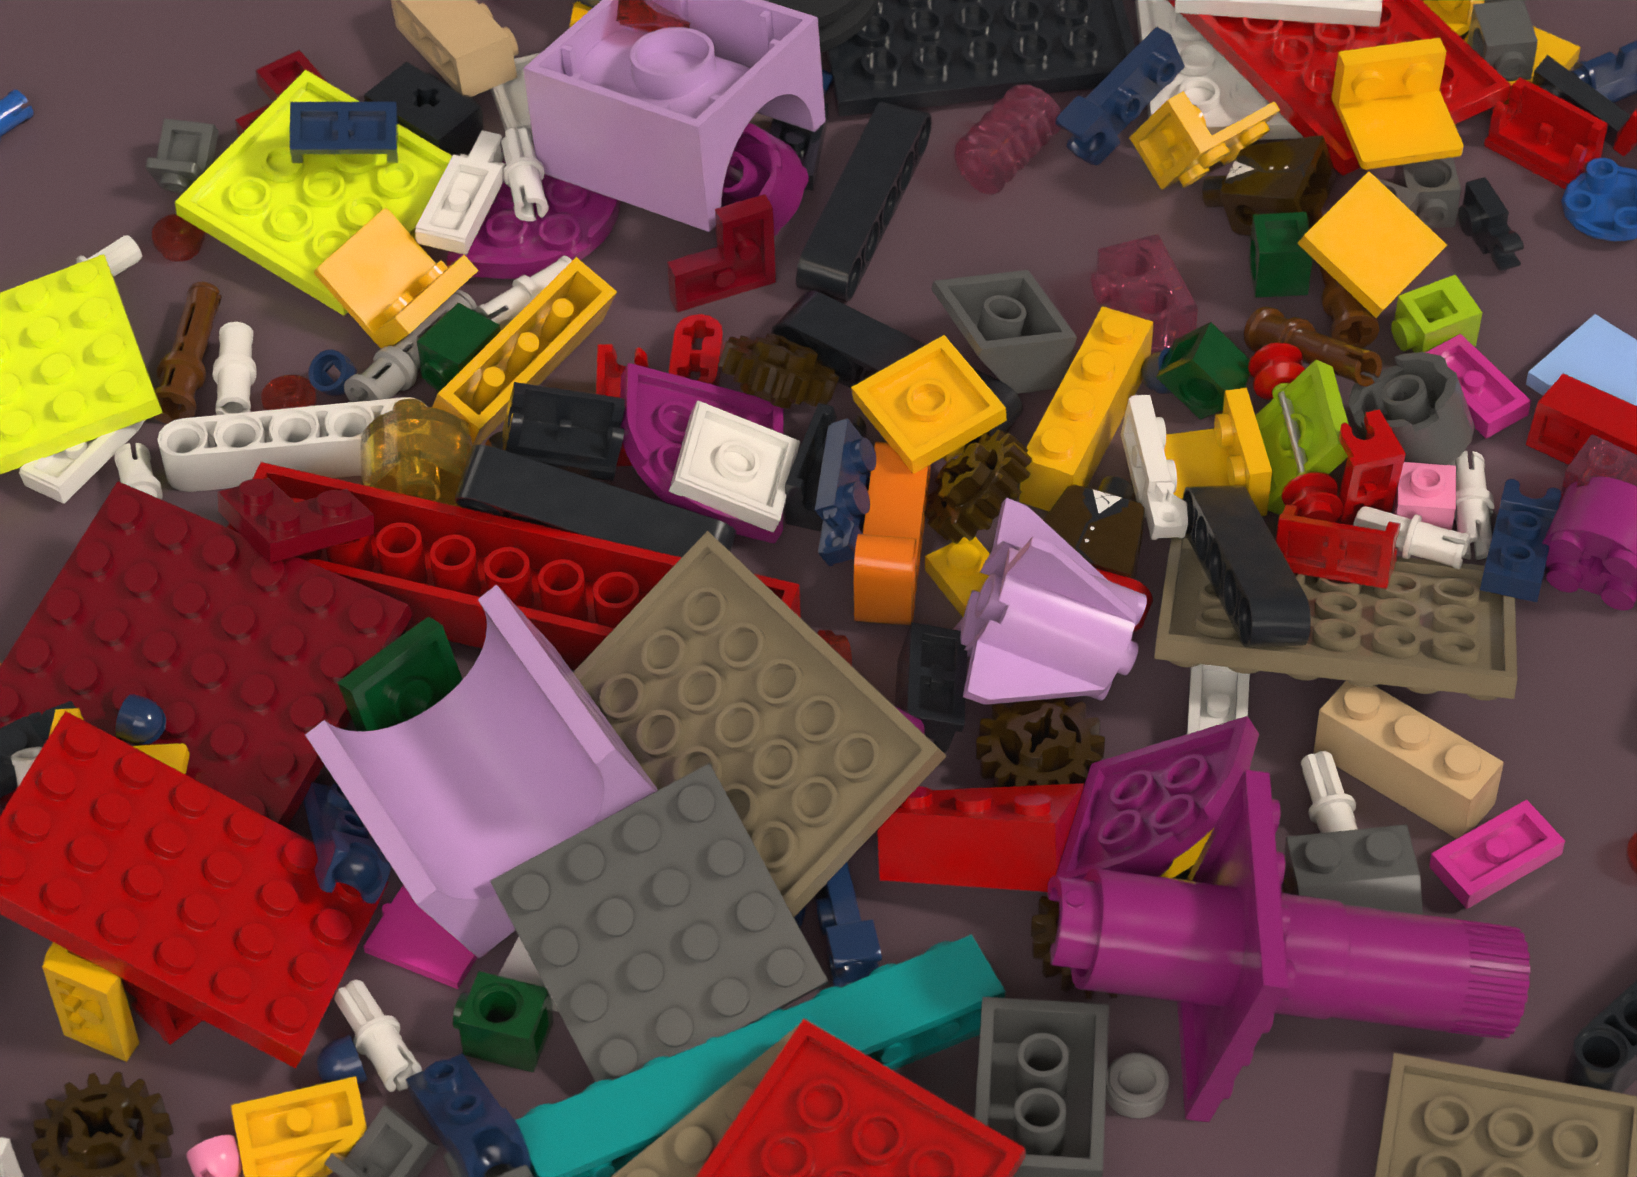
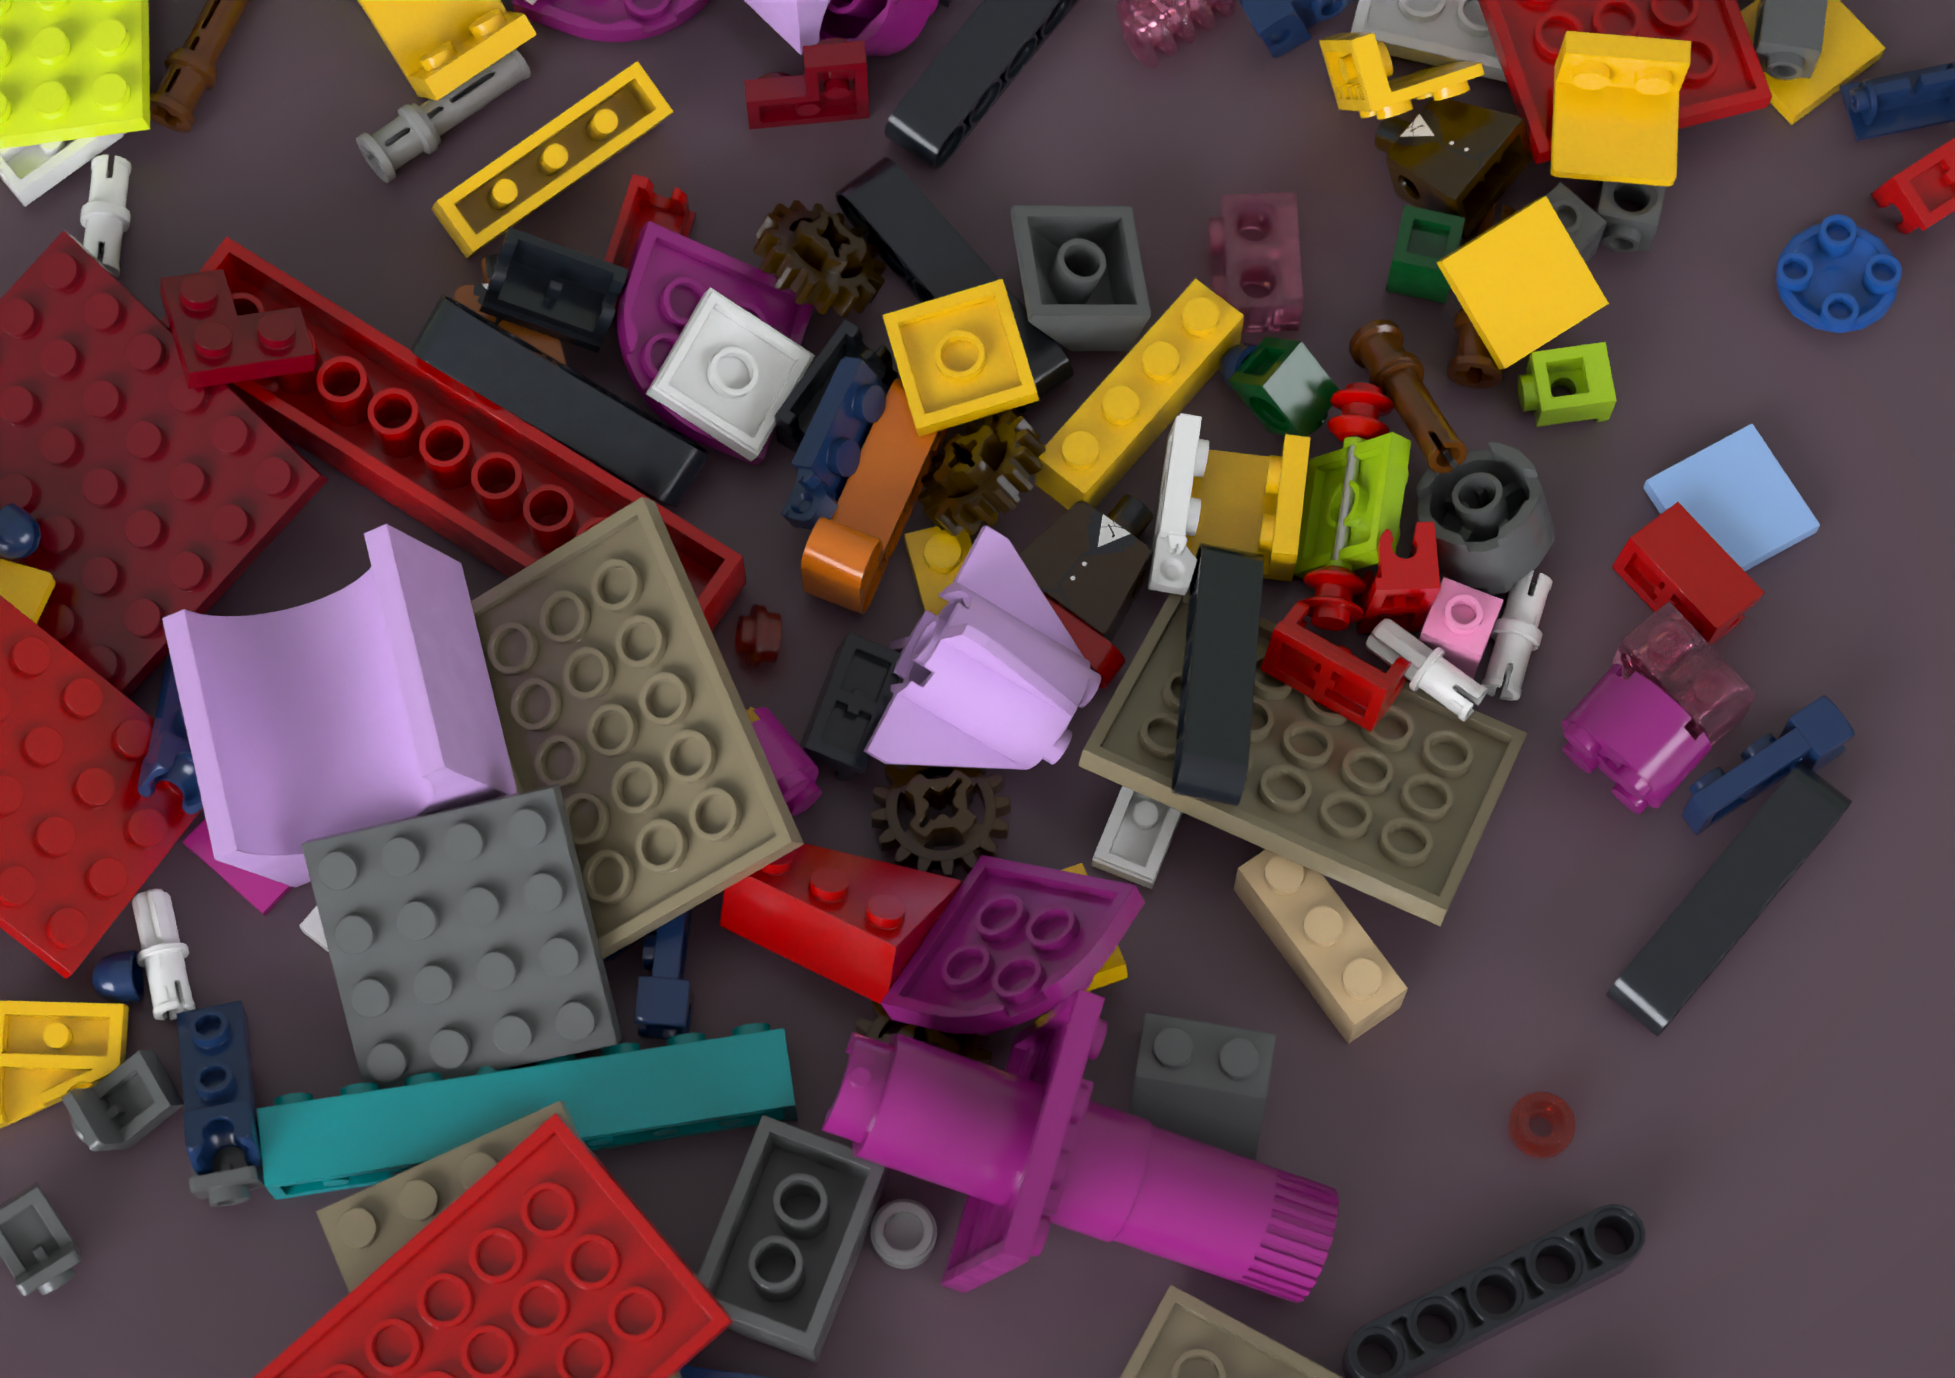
camera: 15 degrees right, 20 degrees up
white beam [157,397,435,492] -> none
white pin [213,322,257,415] -> none
clear red plate [261,375,317,411] -> none
dark blue hinge [308,349,357,396] -> none
dark green plate [337,616,463,732] -> none
clear yellow brick [360,399,472,508] -> none
dark green brick [417,302,501,391] -> none
dark green brick [453,971,554,1073] -> none
white pin [476,256,572,331] -> none
red beam [669,314,724,386] -> none
white axle [1301,751,1357,833] -> none
dark pink plate [1425,334,1531,438] -> none
dark pink plate [1429,799,1565,909] -> none
black plate [1458,177,1524,271] -> none
dark blue plate [1480,479,1562,602] -> none
red hinge [1484,77,1608,190] -> none
black plate [1532,55,1631,147] -> none

